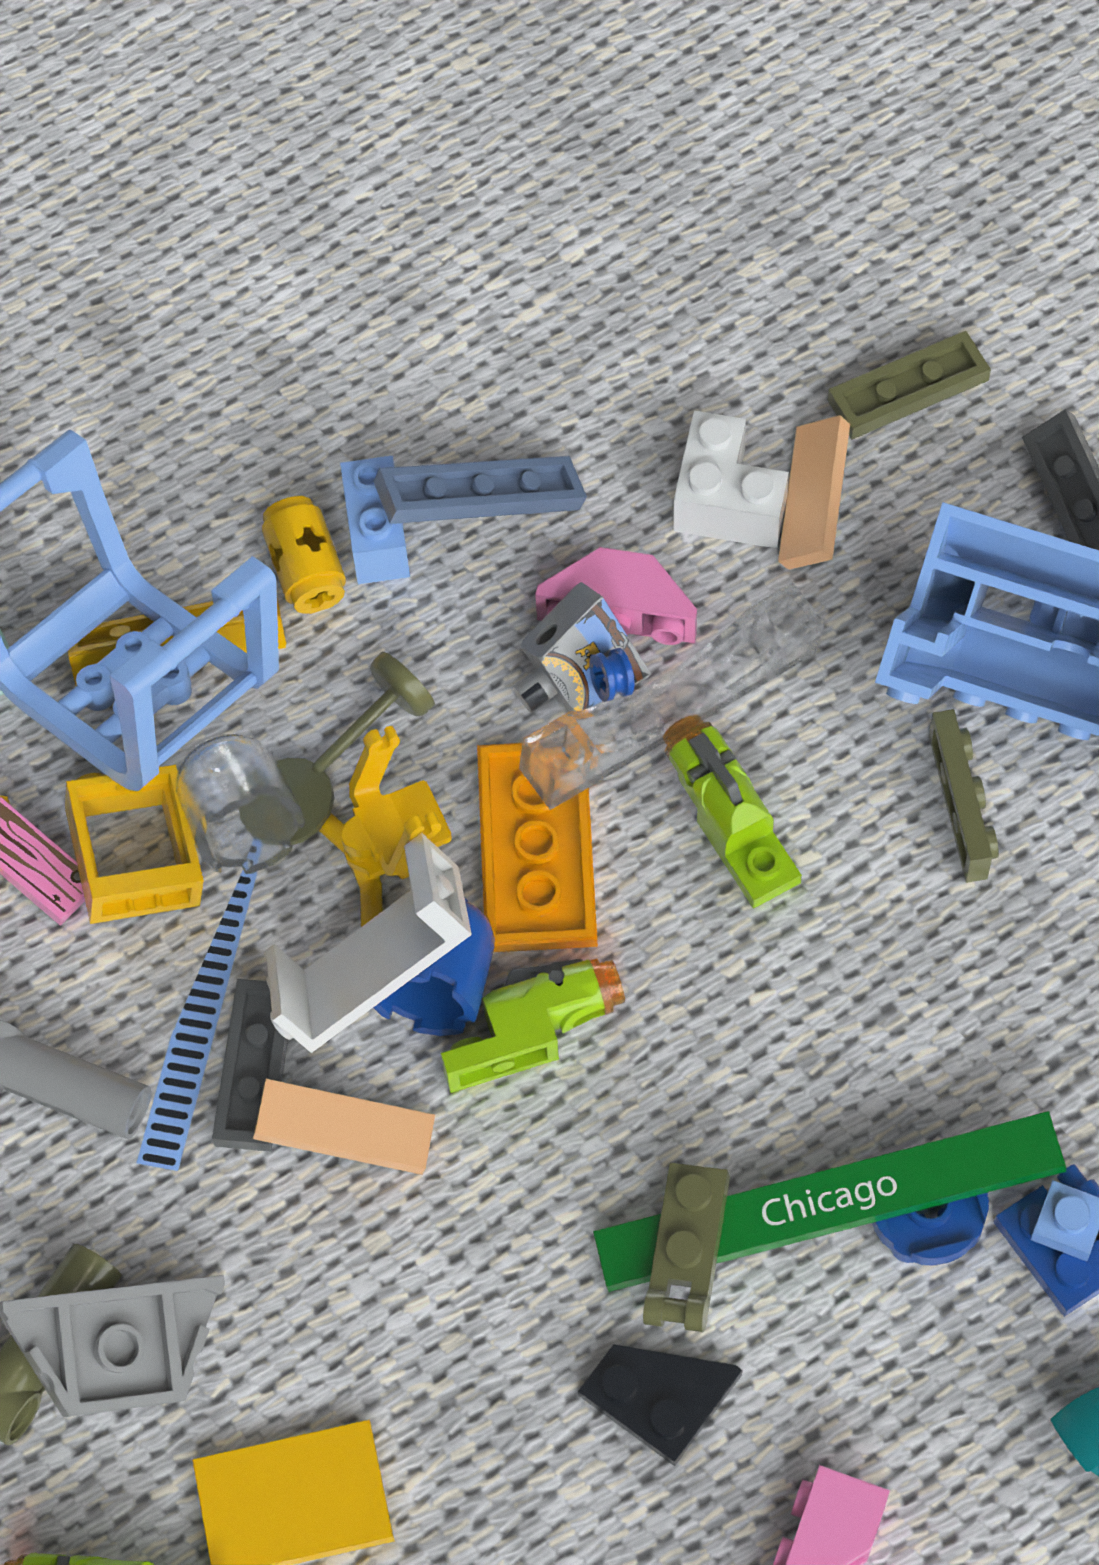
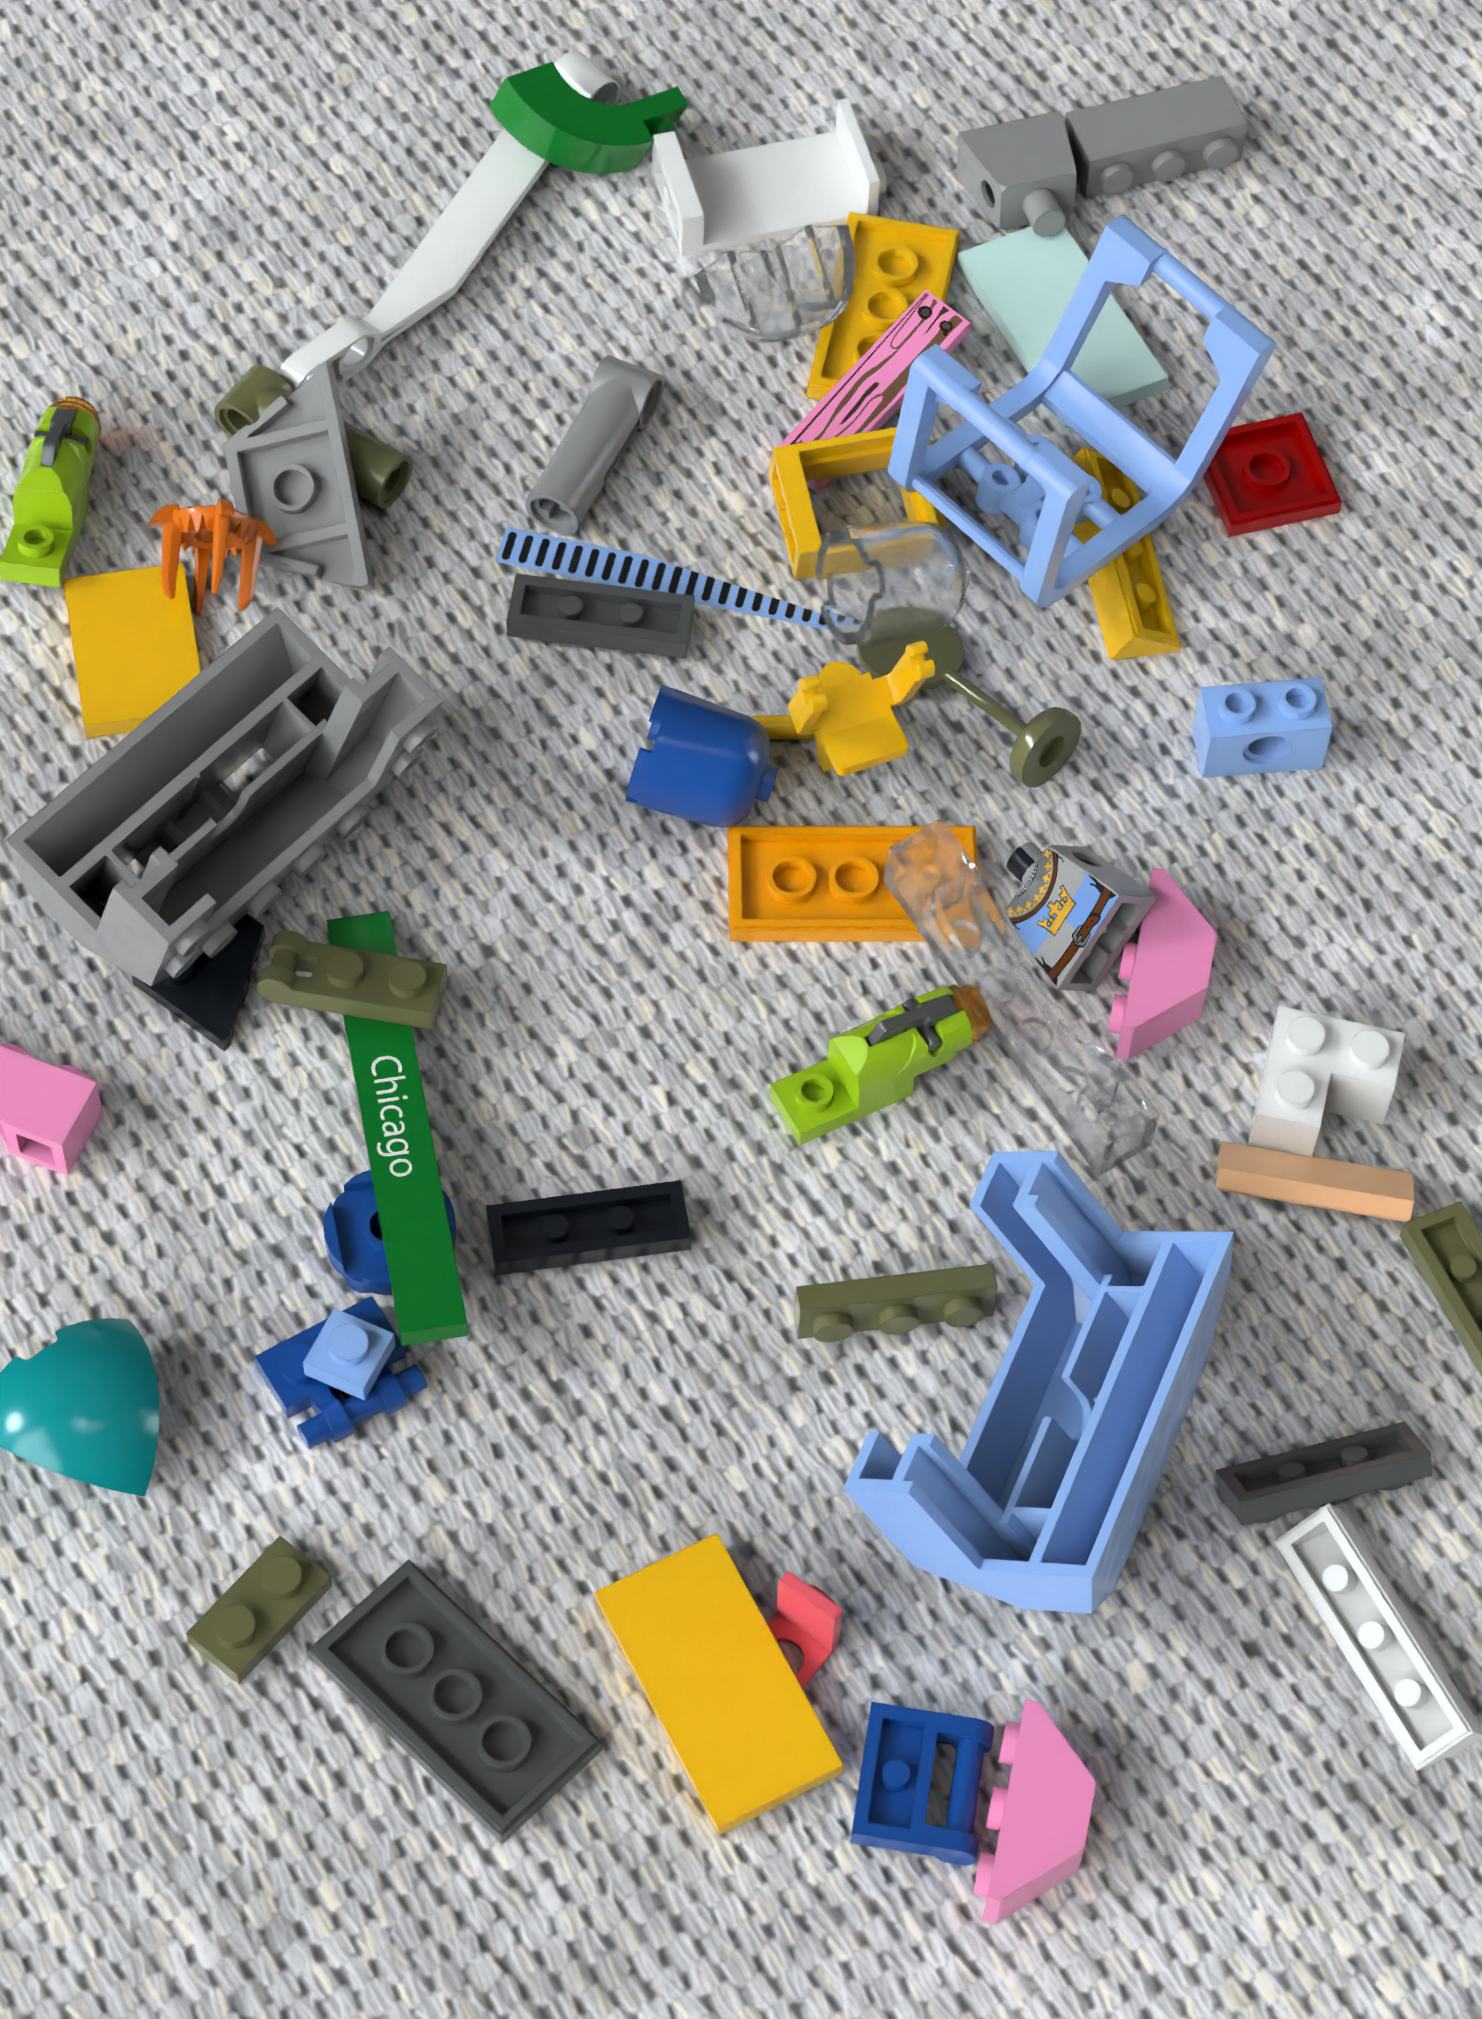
camera: 85 degrees right, 5 degrees down
light nougat tile [253,1079,435,1175] -> none
yellow piece [261,496,346,614] -> none
white panel [266,833,472,1053] -> none
sand blue plate [373,456,587,524] -> none
lime plate [440,958,625,1093] -> none
blue bush [589,648,635,702] -> none
none -> light grey wedge [5,607,444,986]
none -> orange piece [148,499,277,616]
none -> black plate [486,1180,691,1276]
none -> red tile [1203,412,1342,537]

